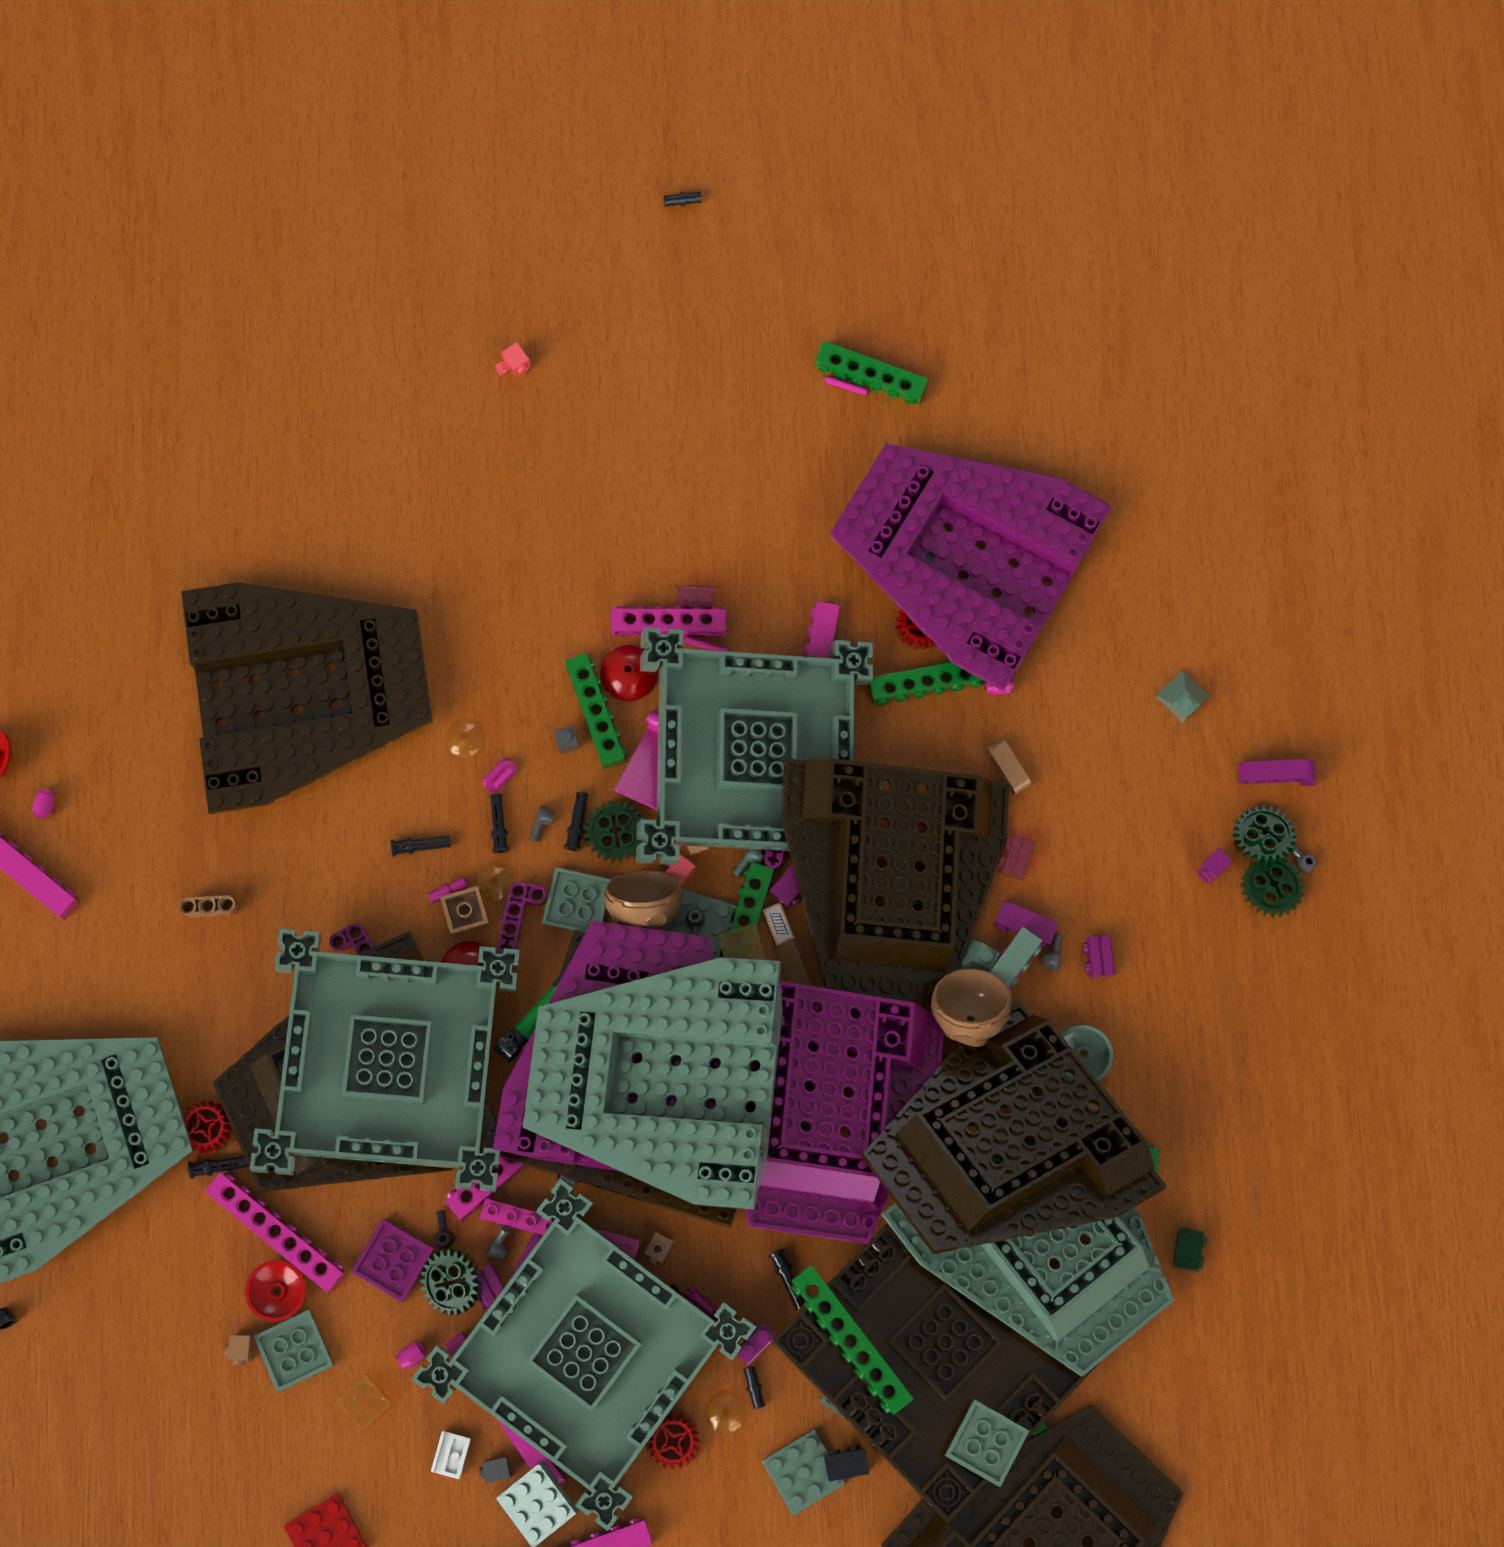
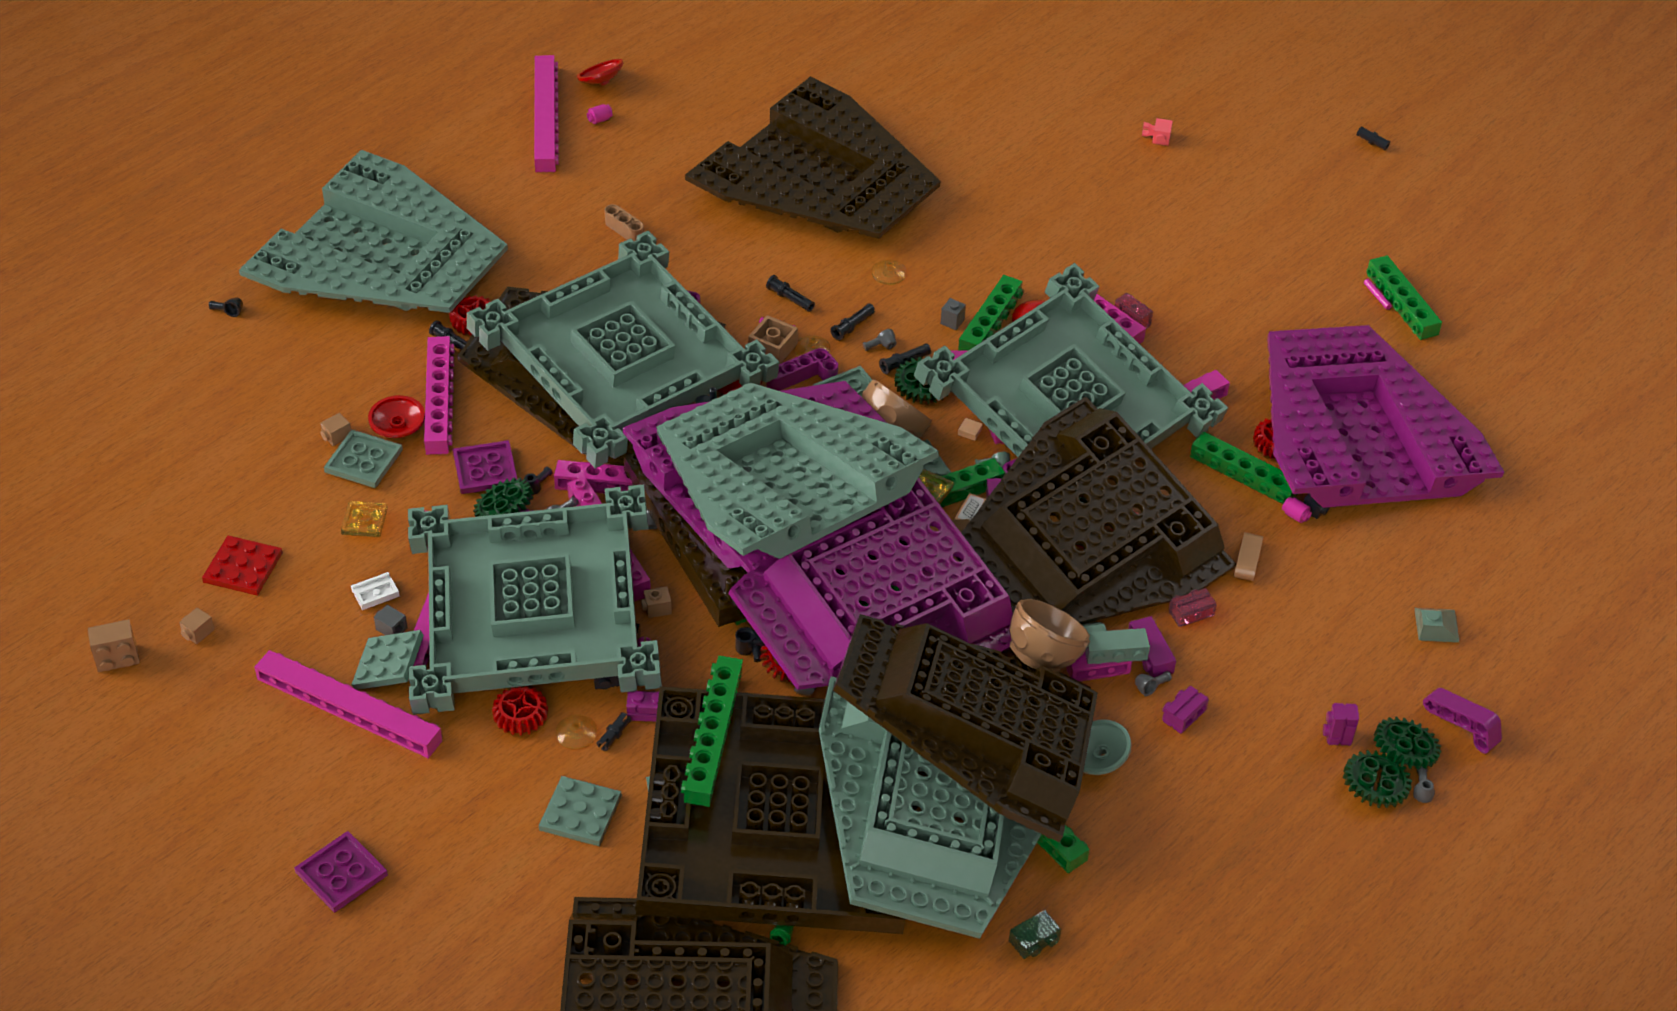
camera: 45 degrees right, 30 degrees down
dark pink piece [482,759,516,793] -> none
coral brick [665,854,696,886] -> none
black brick [824,1444,869,1482] -> none
sand green plate [944,1399,1029,1487] -> none

